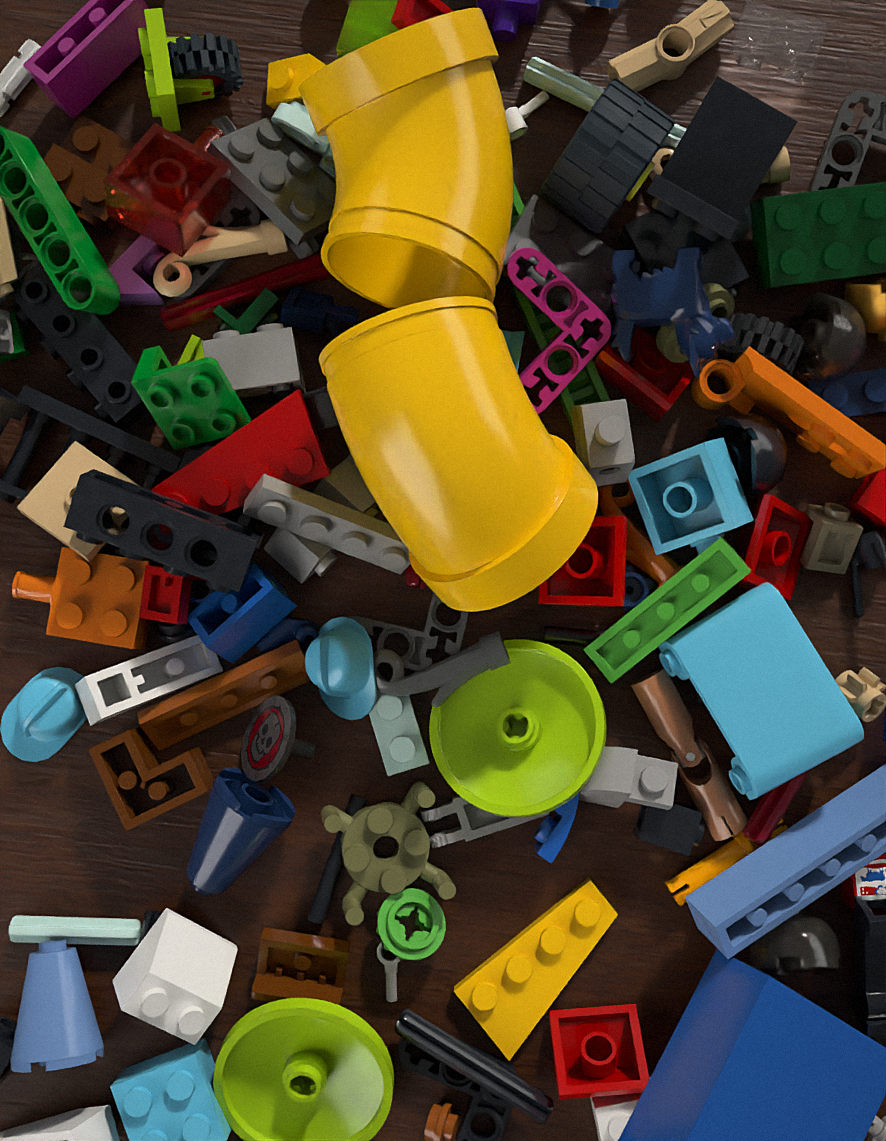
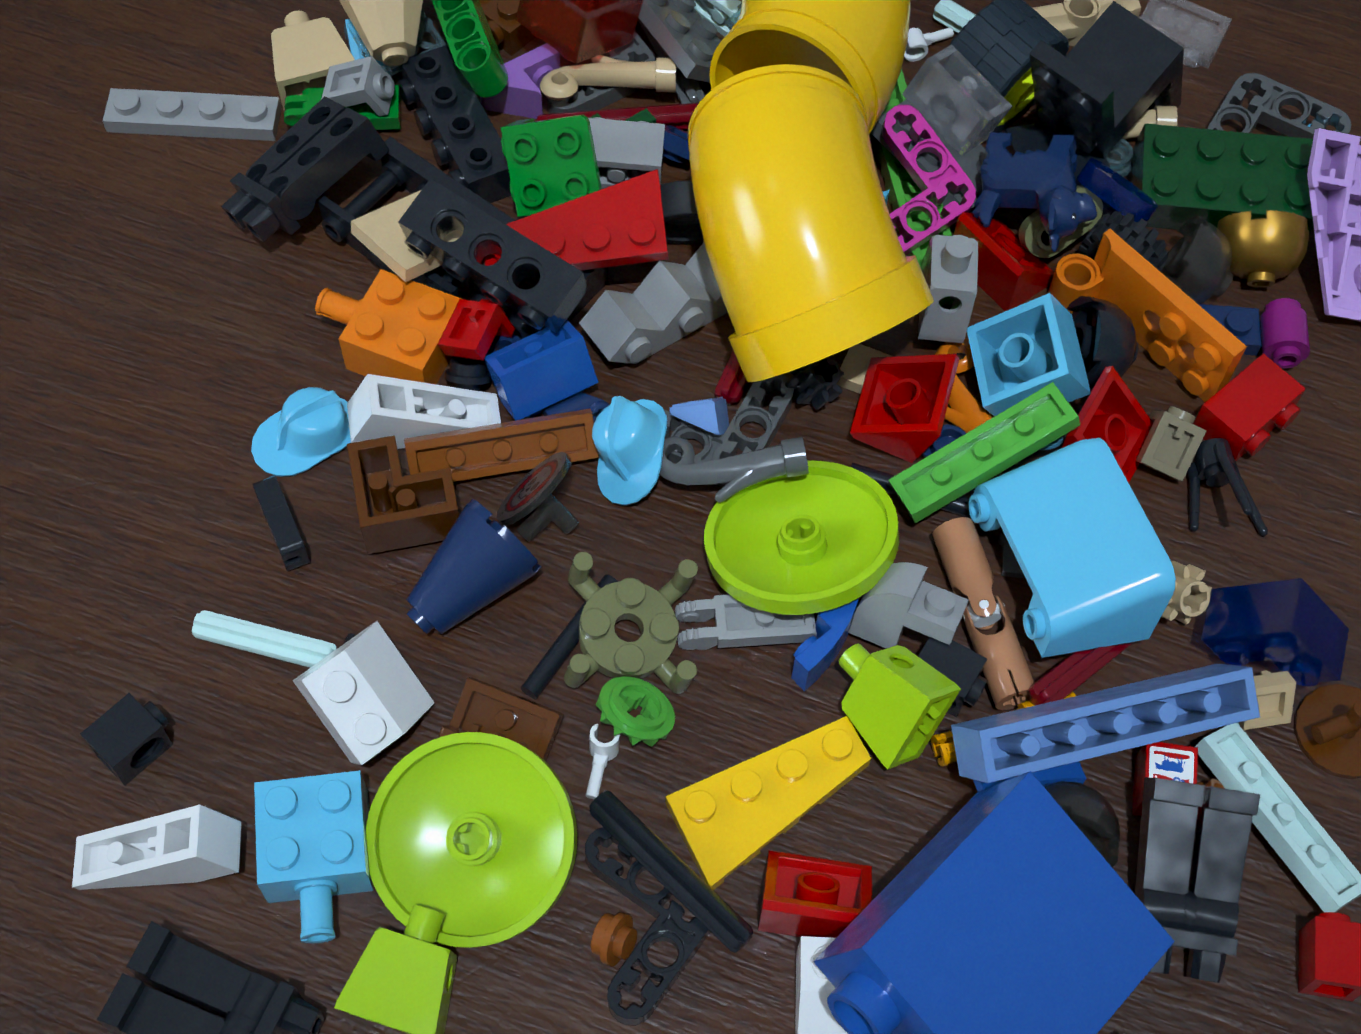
camera: 10 degrees right, 25 degrees down
medium blue cone [10,939,105,1073] -> none
light grey plate [243,474,411,574] -> none
light aqua plate [369,691,430,776] -> none
none -> black piece [252,475,310,571]
none -> medium blue slope [670,397,729,435]
none -> lime torso [839,643,961,769]
none -> clear brick [902,45,1012,156]
none -> clear blue beam [1077,158,1158,223]

